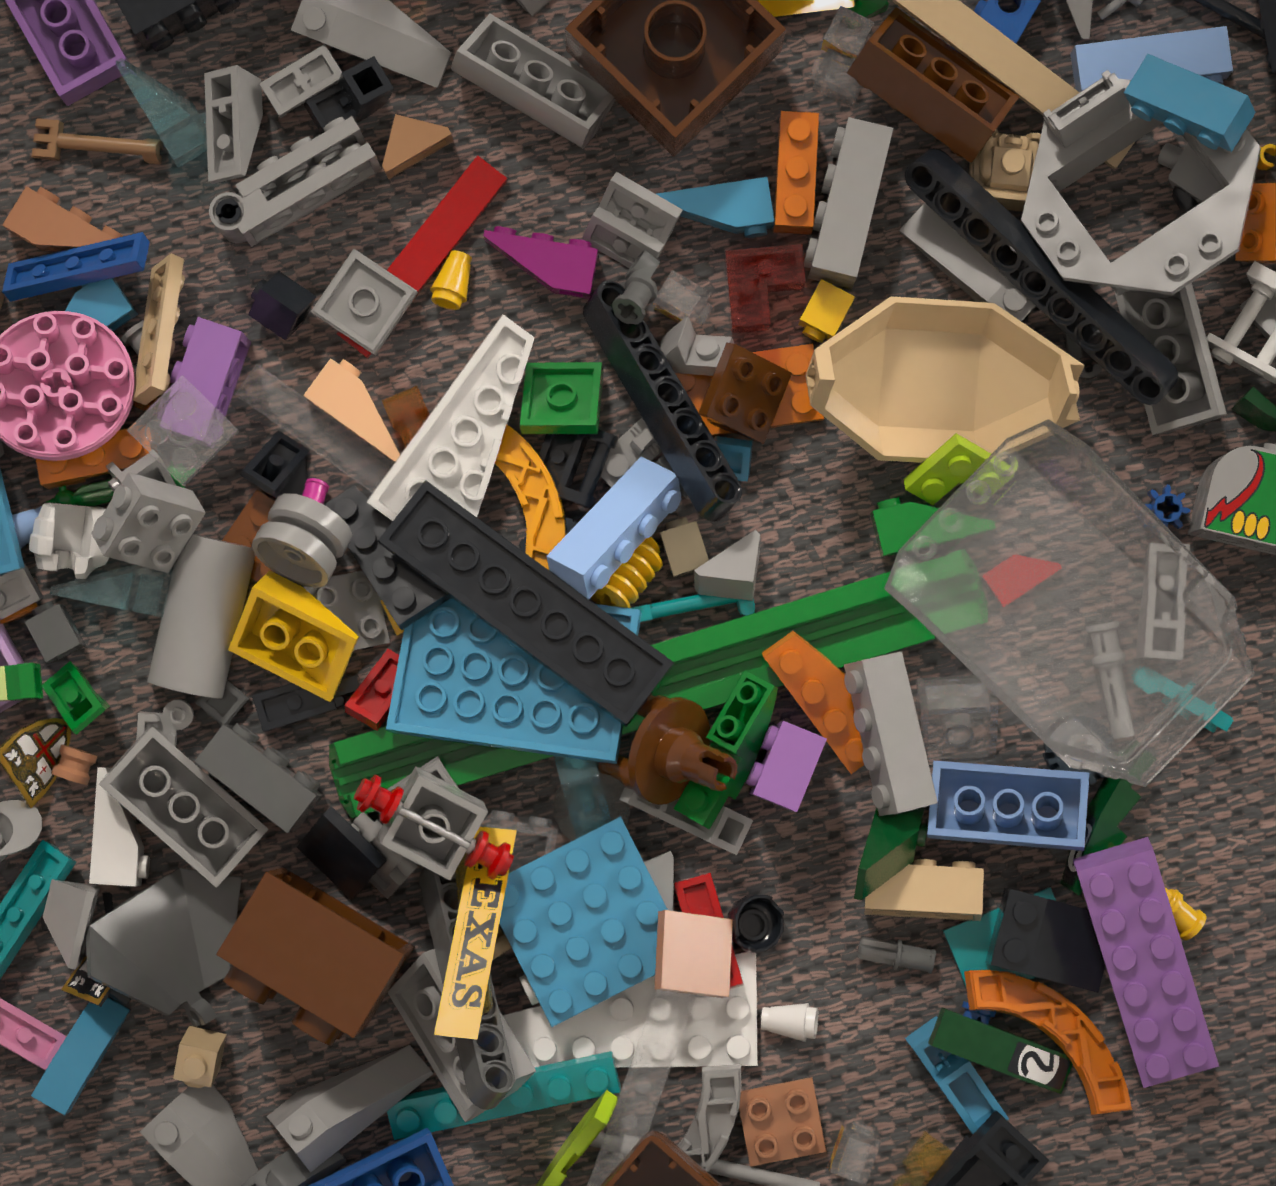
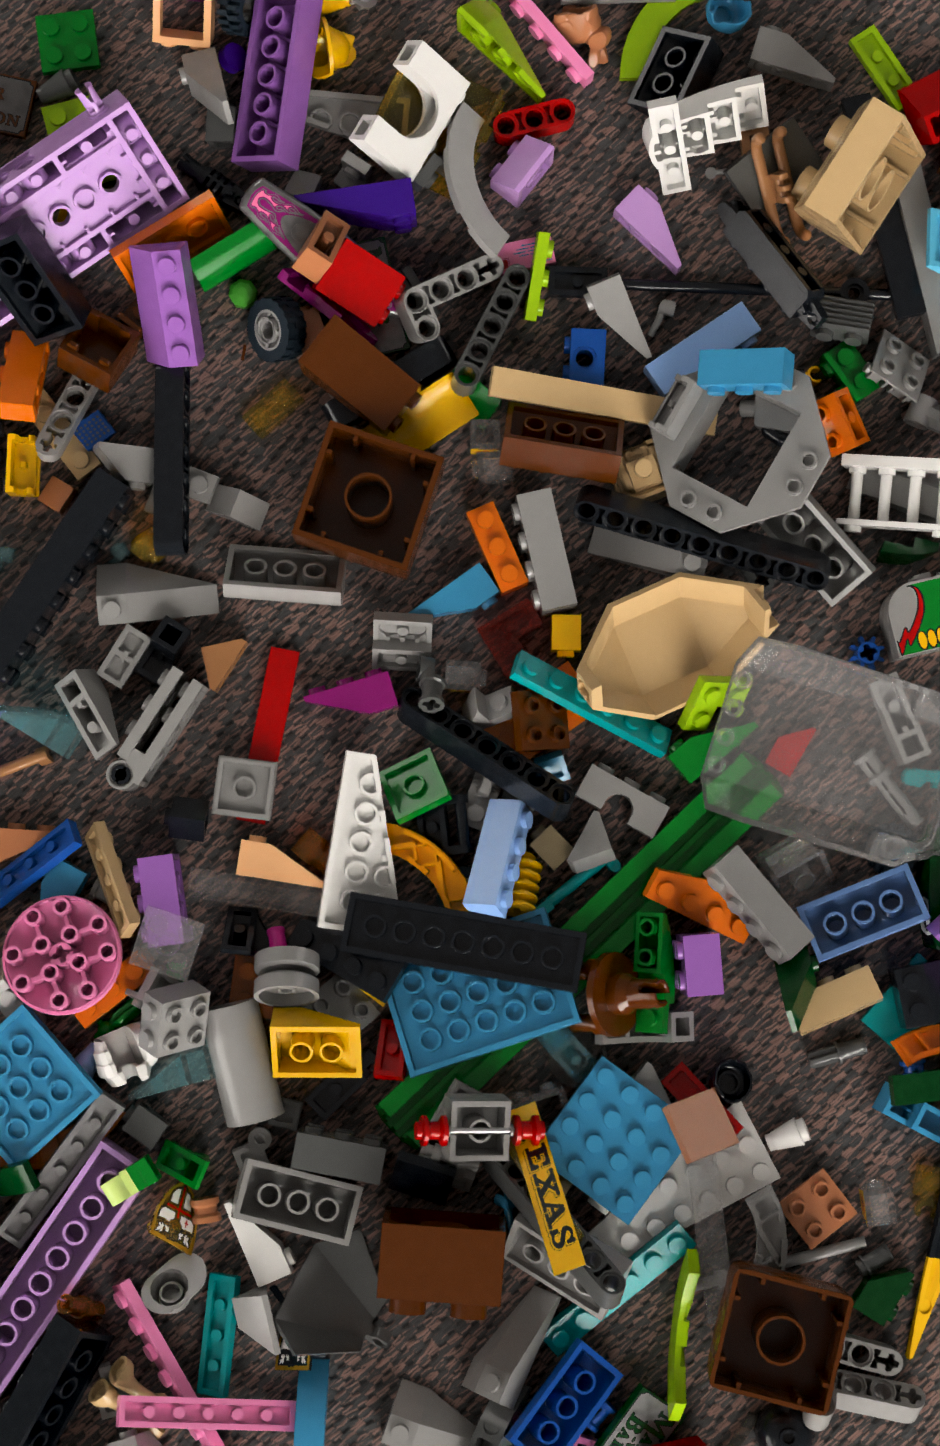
camera: 30 degrees left, 0 degrees up
tan brick [173,1026,227,1088] -> none
yellow cone [430,250,472,310] -> none
none -> dark azure hand [494,1193,516,1232]
none -> teal plate [509,650,672,758]
none -> light grey arch [575,762,670,839]

